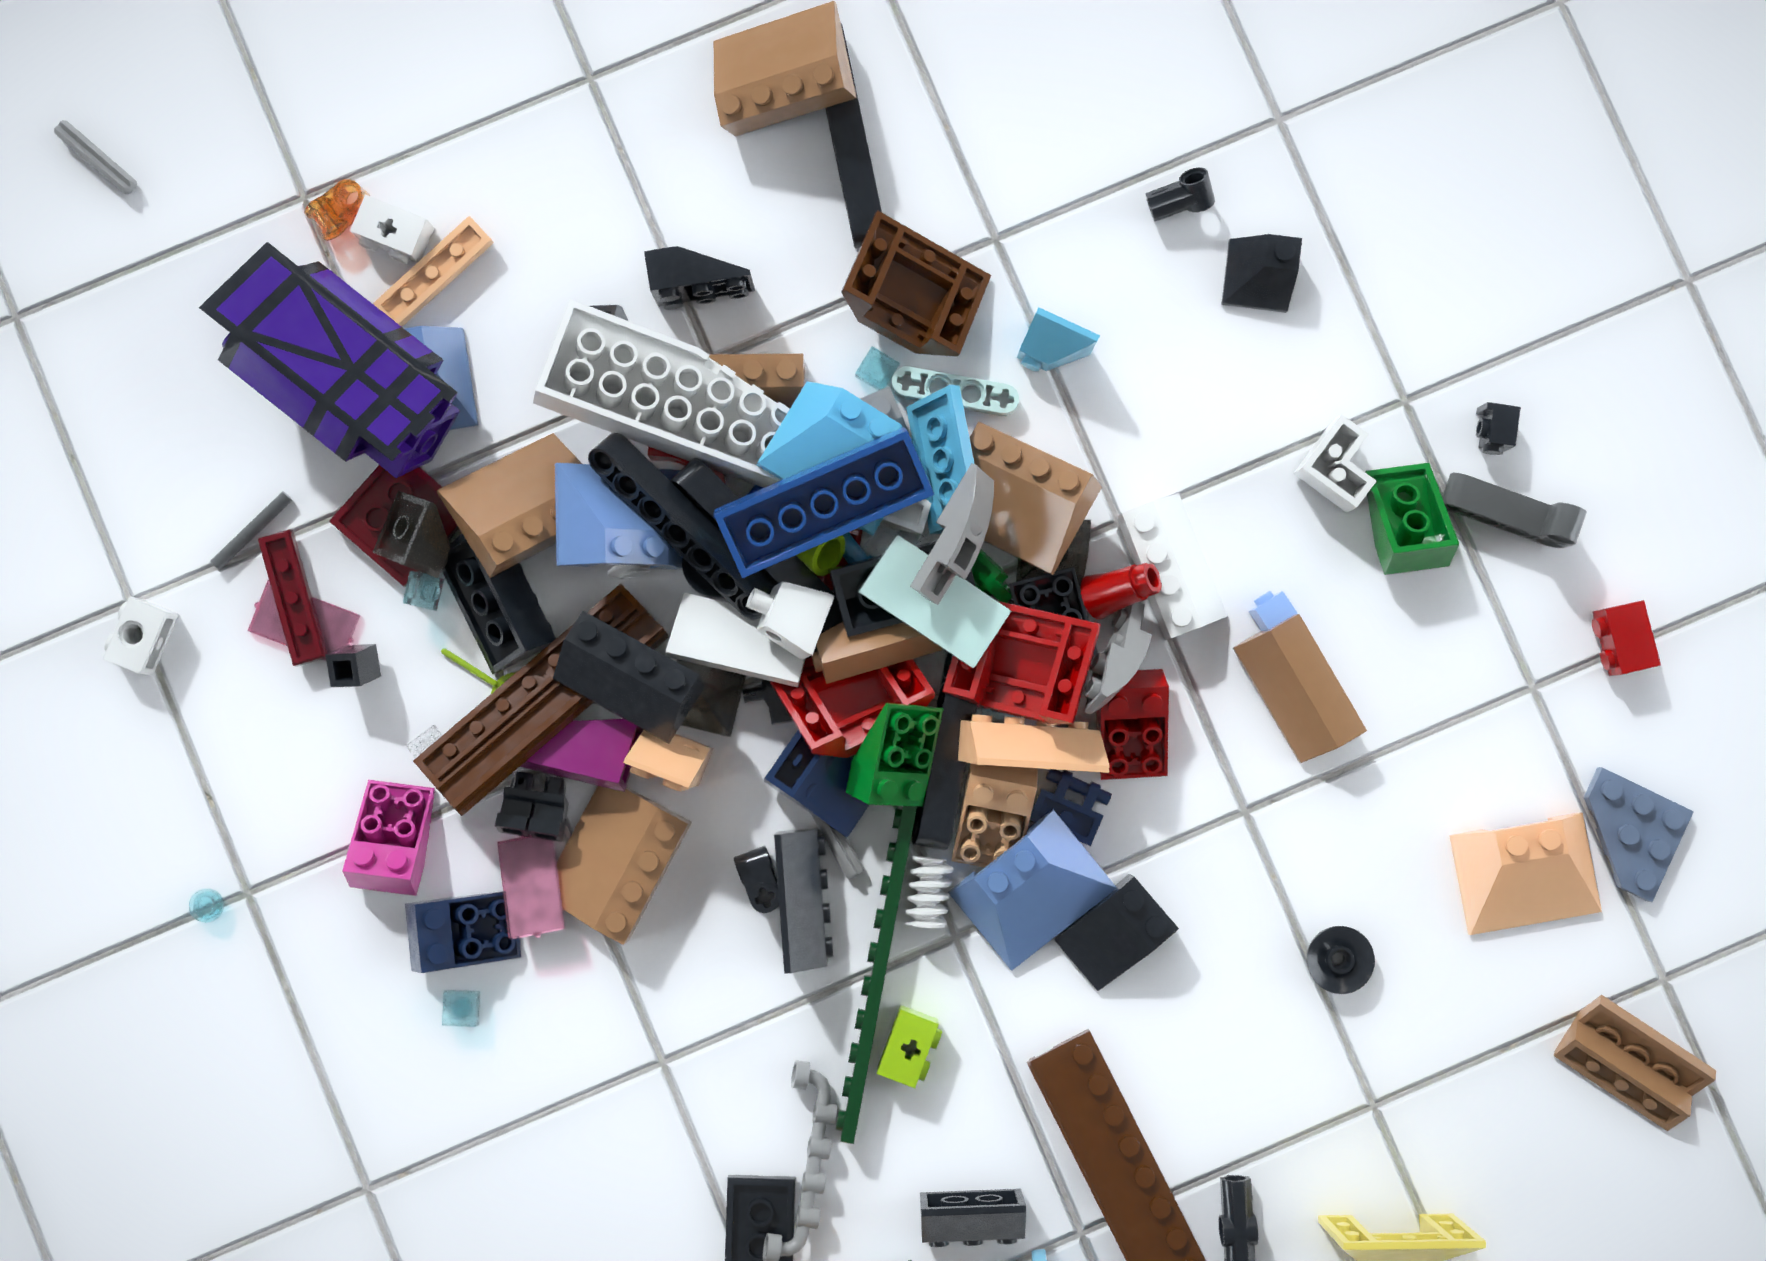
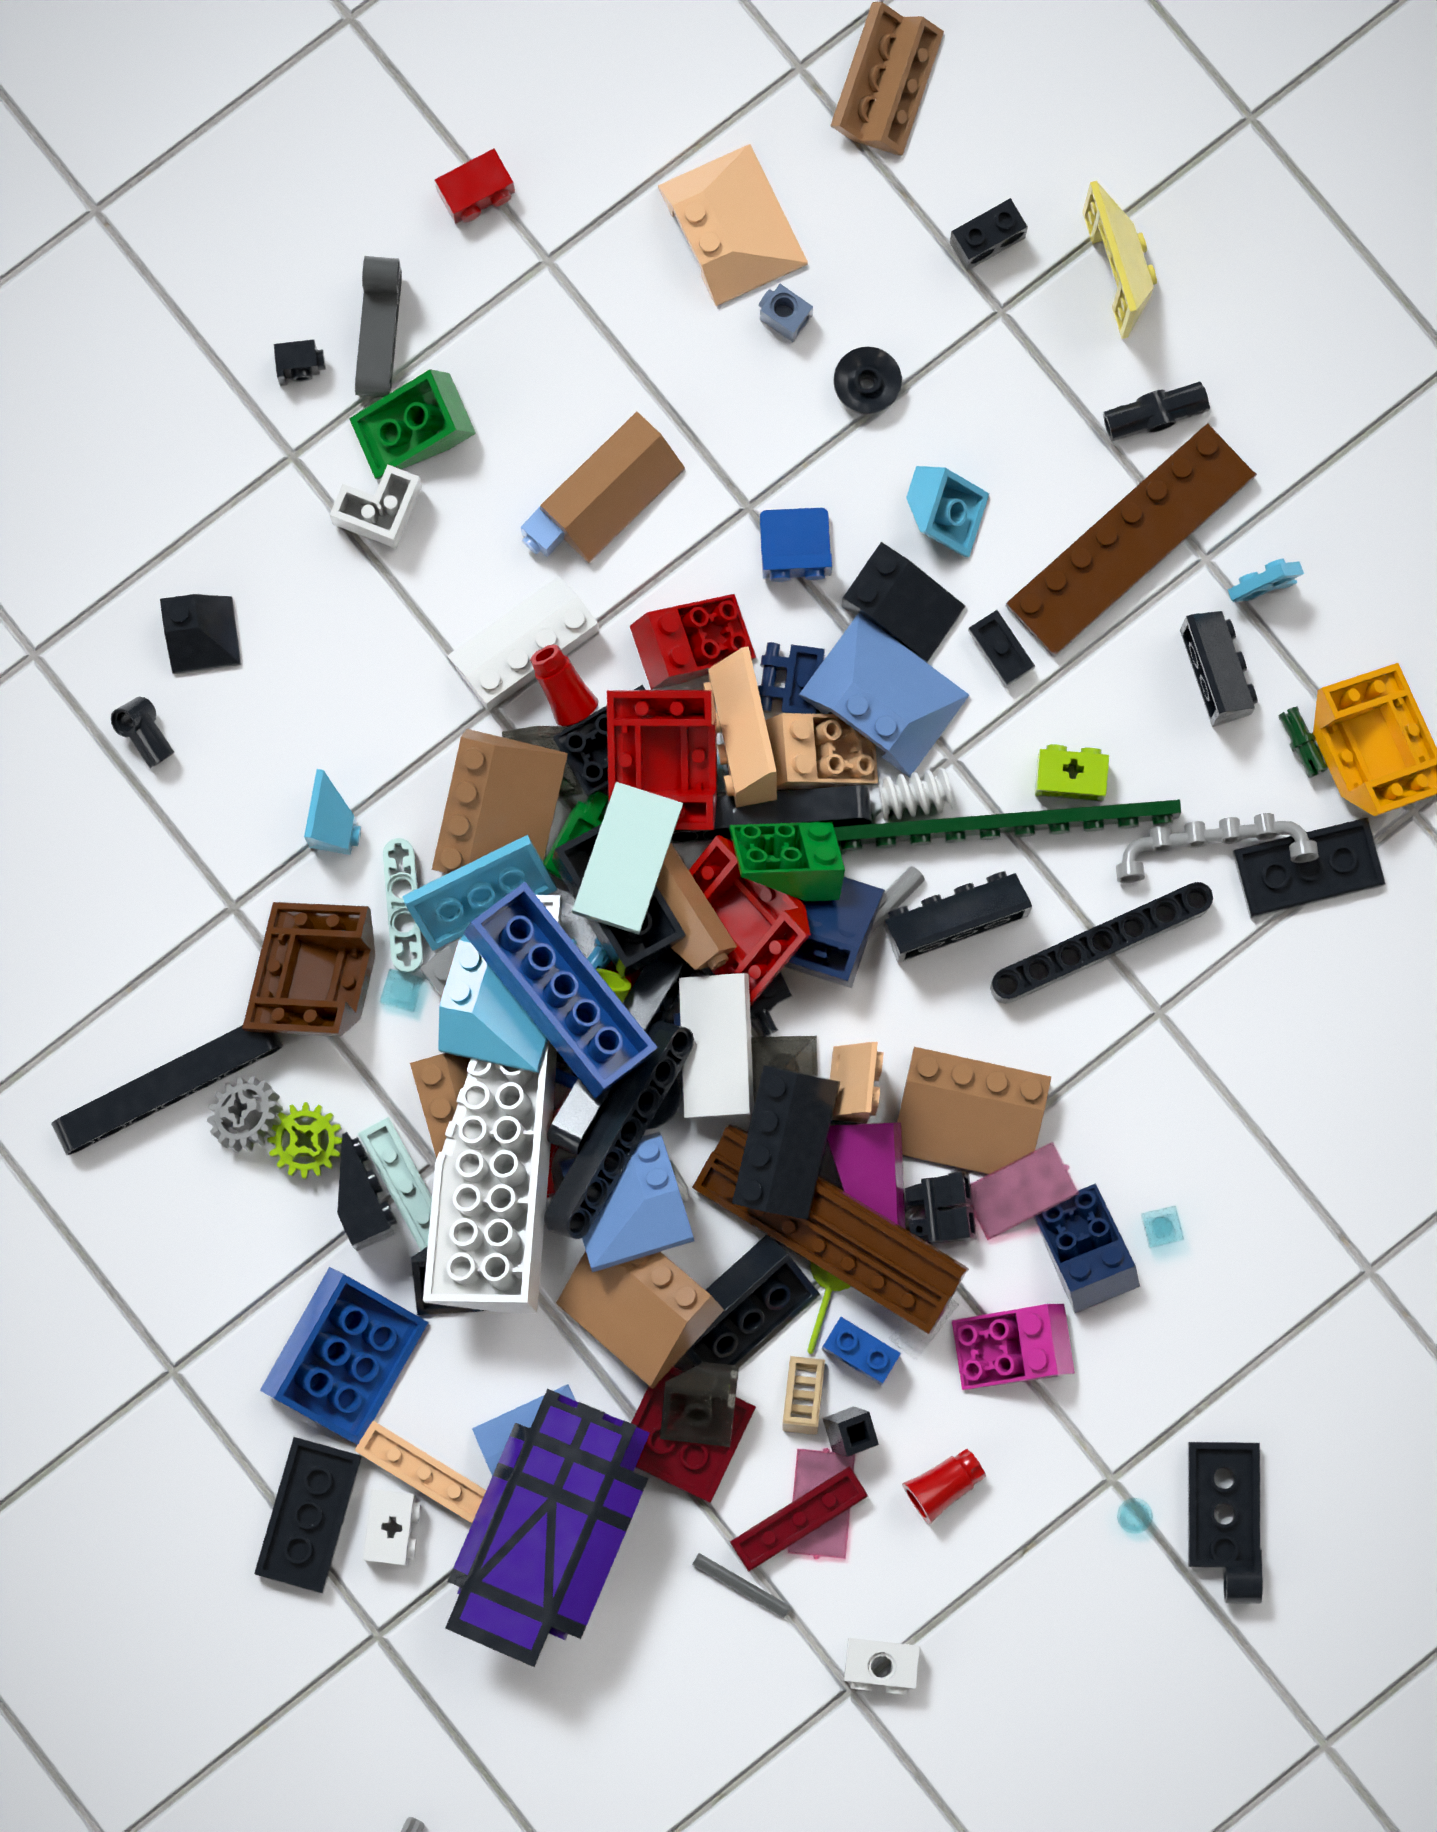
camera: 105 degrees left, 5 degrees down
clear orange piece [304,179,370,241] -> none
clear light blue plate [403,571,444,611] -> none
medium nougat slope [713,1,856,136] -> none
black piece [733,846,779,913] -> none
white torso [746,582,835,660] -> none
light grey slope [910,463,994,605] -> none
light grey slope [1084,602,1152,714] -> none
sand blue plate [1584,767,1694,902] -> none
none -> light grey gear [207,1076,283,1153]
none -> black plate [254,1437,363,1594]
none -> blue slope [260,1267,429,1445]
none -> lime gear [267,1102,342,1179]
none -> light aqua tile [358,1117,432,1250]
none -> sand blue brick [758,283,813,342]
none -> blue bracket [760,507,832,582]
none -> tan slope [782,1356,825,1435]
none -> blue brick [821,1317,901,1386]
none -> red plant [902,1449,986,1524]
none -> medium azure slope [906,466,990,557]
none -> black brick [950,198,1028,271]
none -> black plate [968,610,1035,687]
none -> black beam [990,882,1213,1004]
none -> black hinge [1188,1442,1263,1604]

